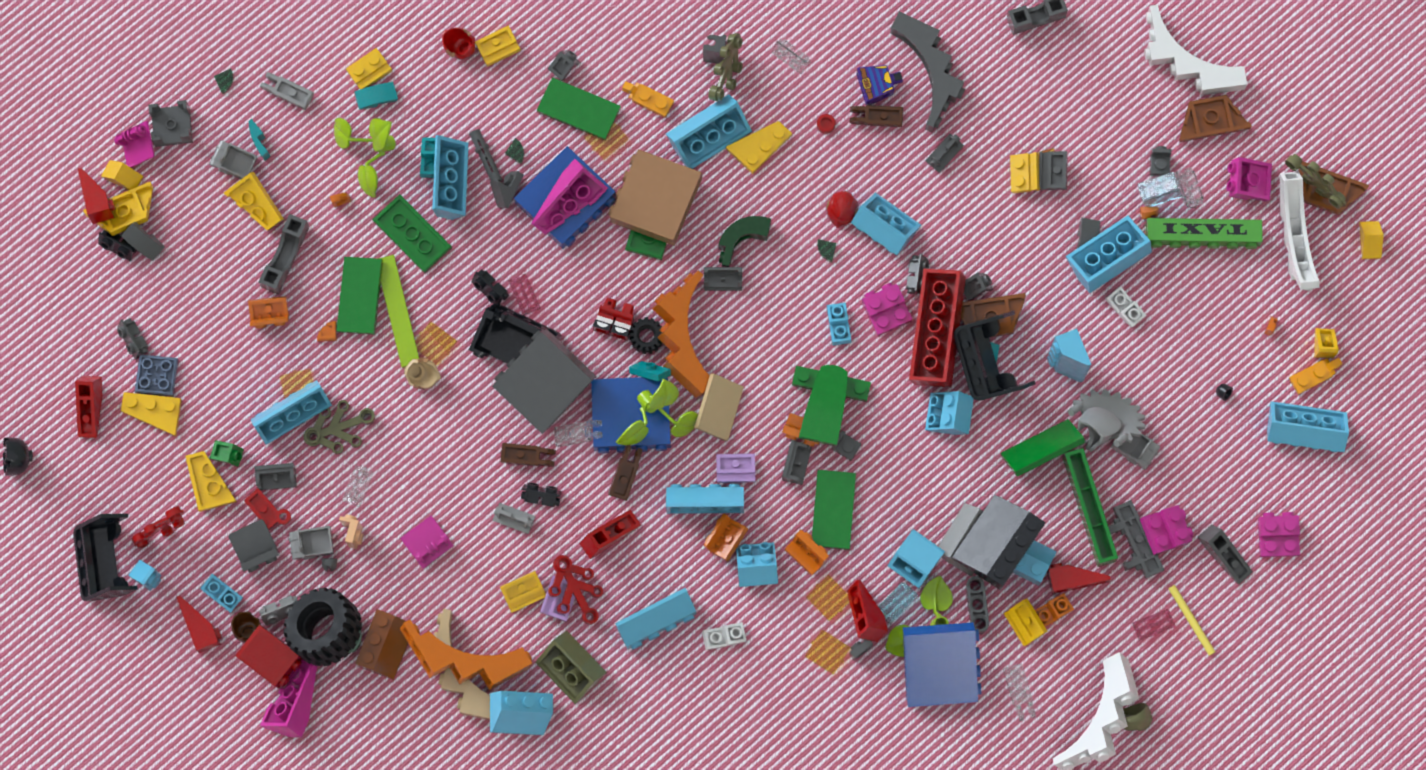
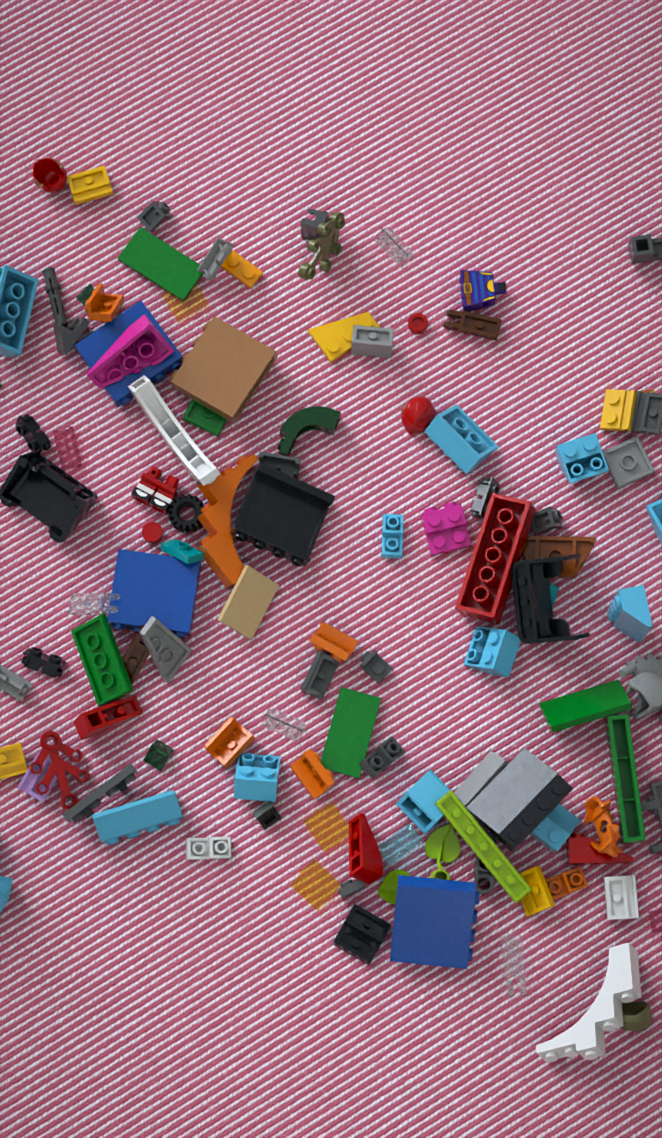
camera: 10 degrees right, 0 degrees up
dark grey brick [492,329,597,434] -> none
reddish brown hinge [500,443,556,467] -> none
olive slope [535,631,607,704] -> none
lime plant [616,379,698,445] -> none
medium azure slope [666,94,752,169] -> none
medium azure slope [666,484,744,514] -> none
lavender plate [716,453,755,483] -> none
green slope [792,365,871,447] -> none
clear green tile [817,239,837,263] -> none
dark grey arch [890,11,965,132] -> none
dark grey hinge [925,134,964,173] -> none
none -> dark grey hinge [62,763,138,823]
none -> green tile [71,614,134,707]
none -> orange bracket [85,283,124,323]
none -> white arch [127,375,220,486]
none -> light grey wing [140,616,192,683]
none -> red tile [142,522,163,543]
none -> clear green slope [144,740,174,771]
none -> light grey hinge [197,237,234,281]
none -> black panel [230,463,335,567]
none -> pearl dark grey plate [253,801,282,830]
none -> clear hinge [262,708,307,742]
none -> black slope [333,904,391,965]
none -> light grey panel [351,325,394,358]
none -> dark grey slope [359,736,405,780]
none -> lime tile [434,790,532,903]
none -> medium azure slope [555,433,609,484]
none -> orange piece [584,796,622,857]
none -> light grey tile [602,436,655,489]
none -> white plate [603,875,639,920]

